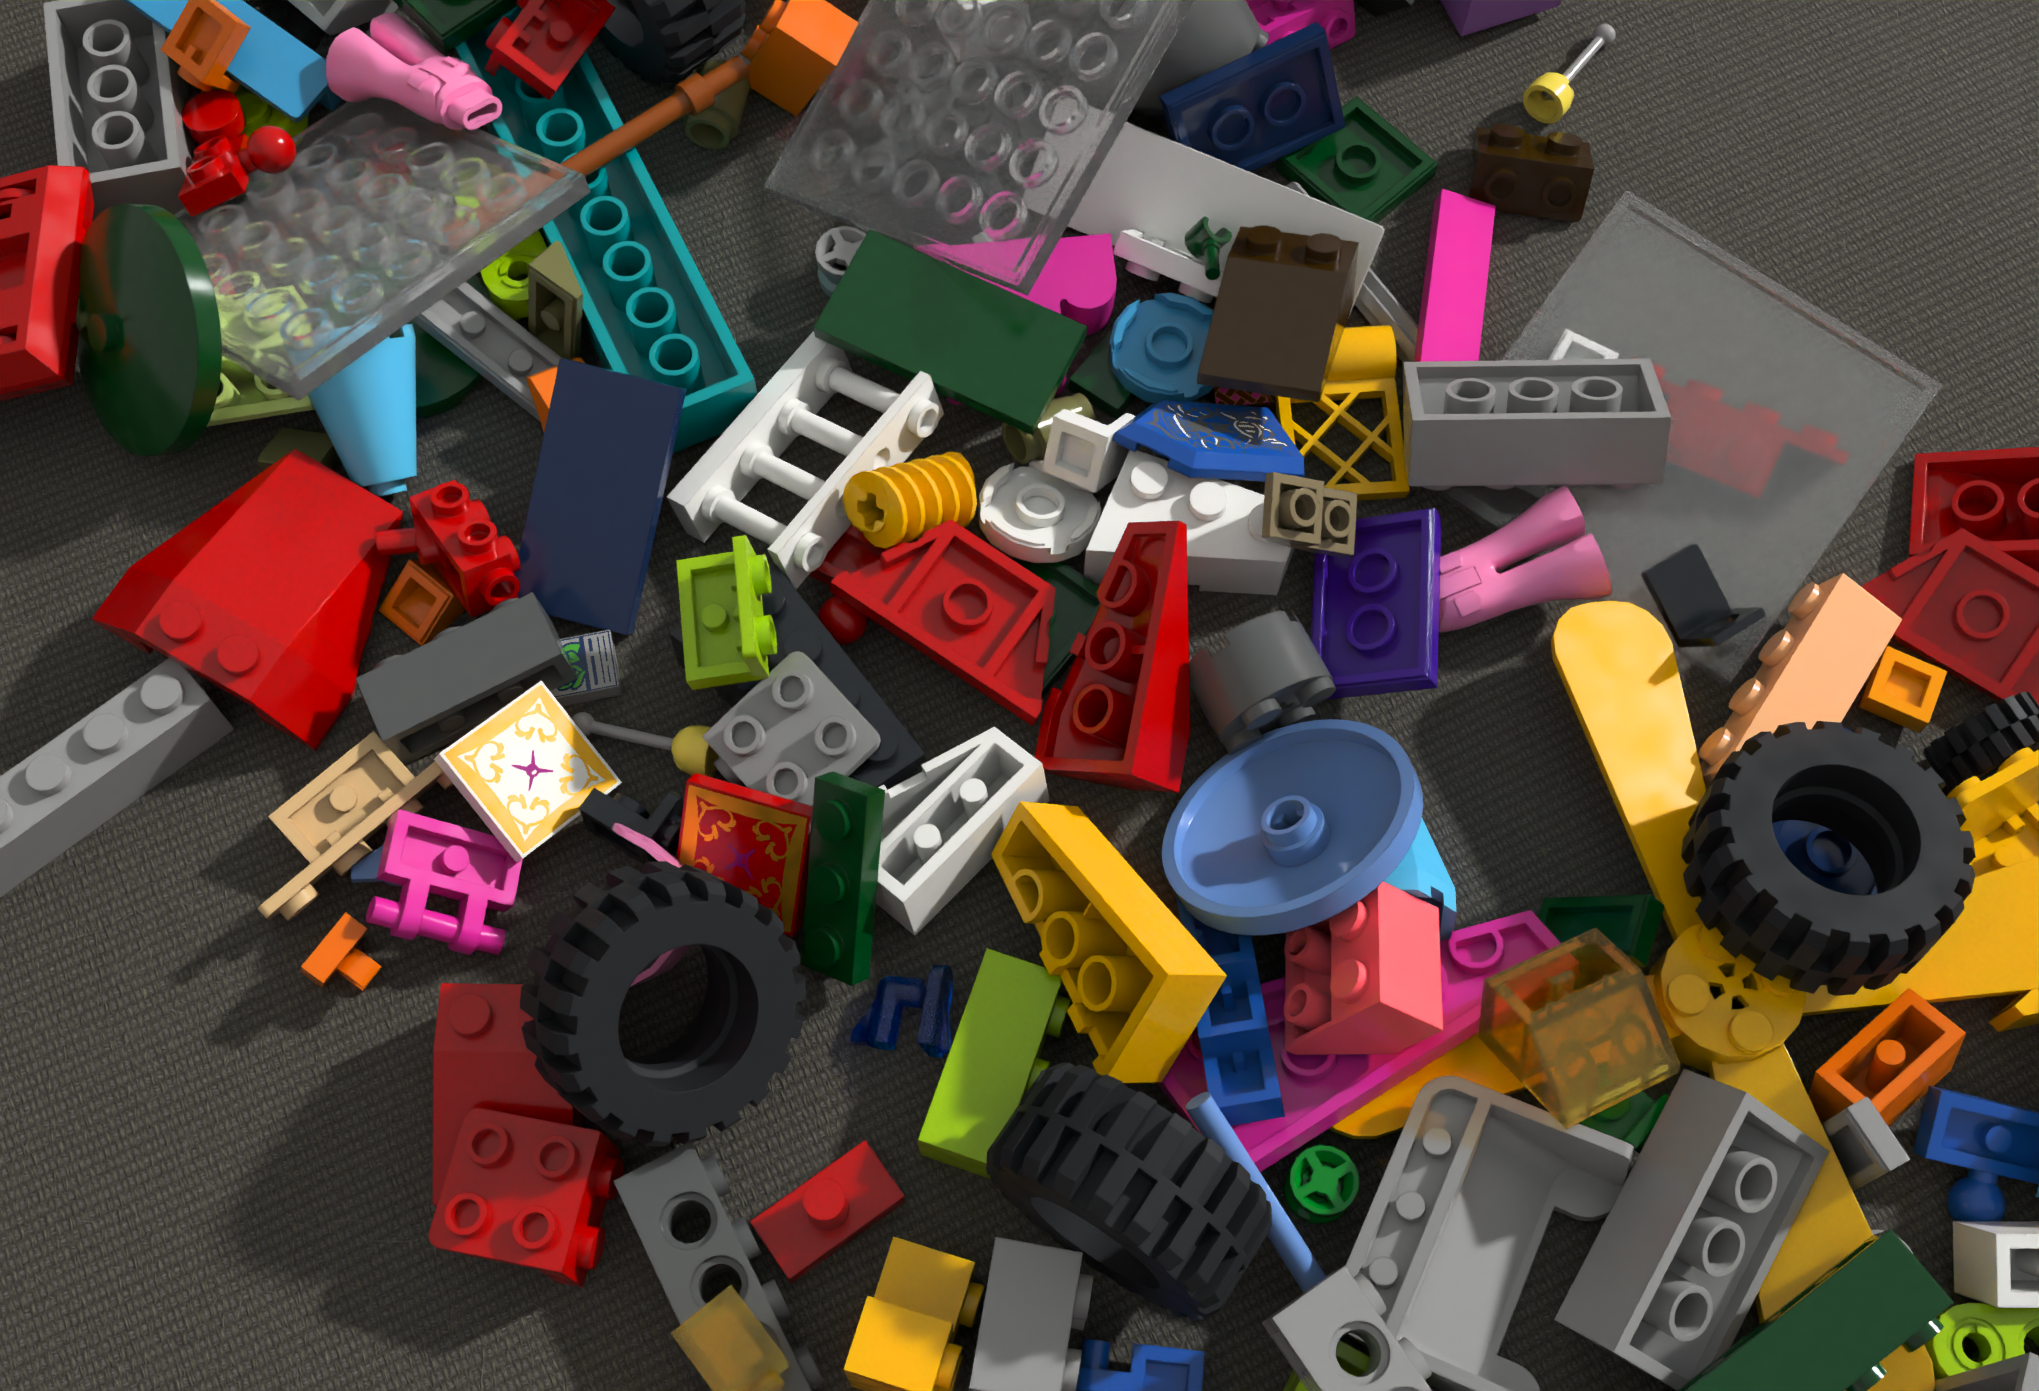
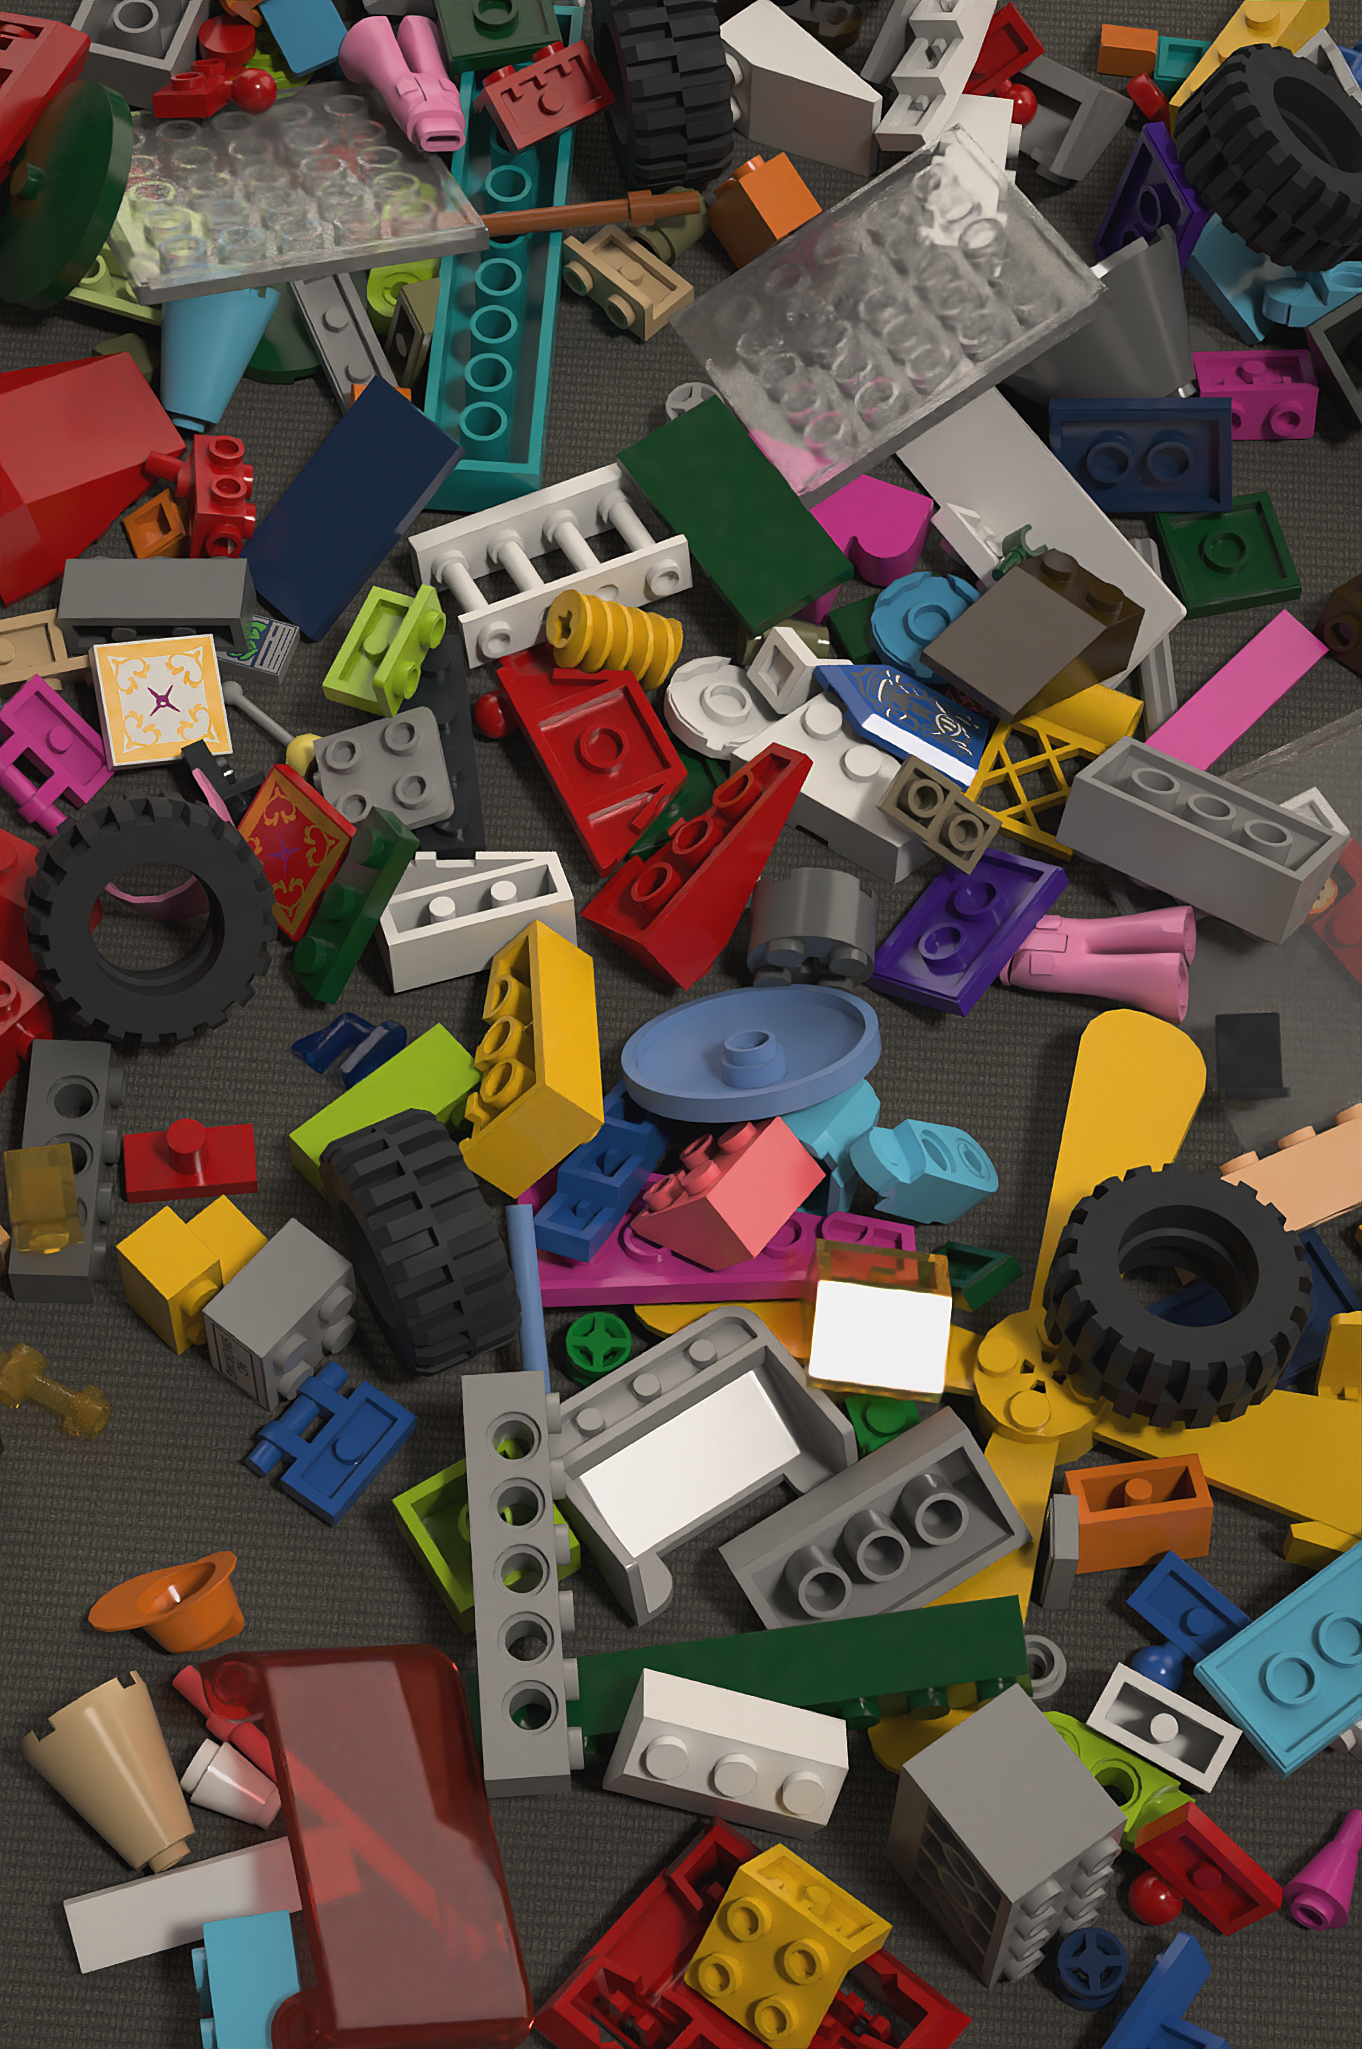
camera: 30 degrees right, 5 degrees down
none -> tan bracket [562,224,694,342]
none -> medium azure piece [850,1119,999,1224]

